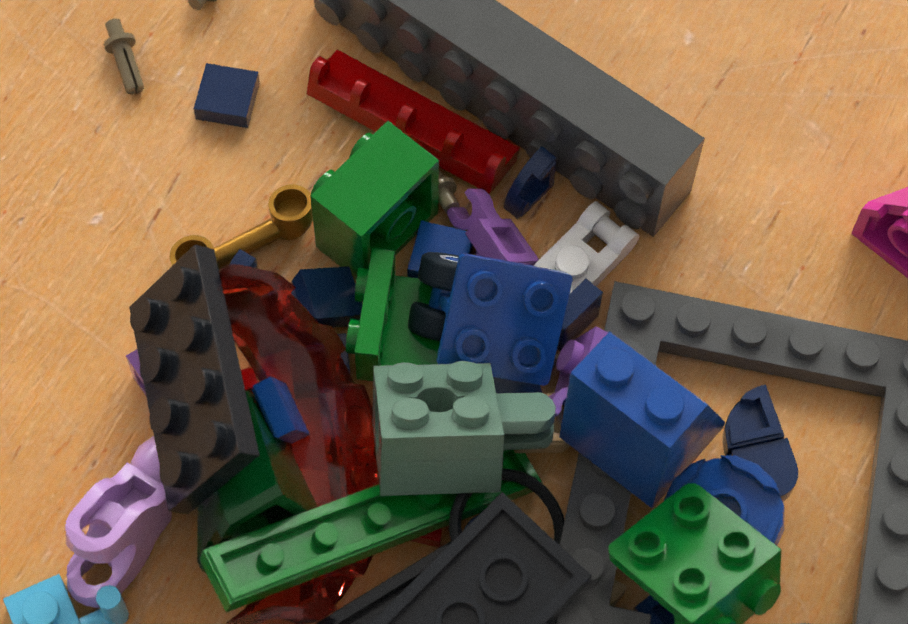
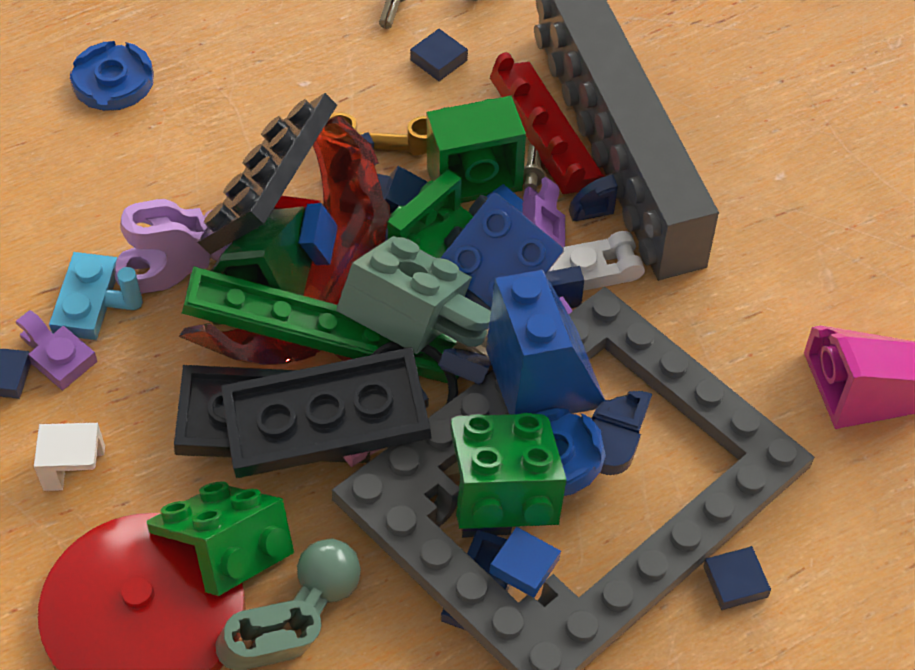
camera: 35 degrees right, 10 degrees down
none -> dark blue tile [438,348,491,384]

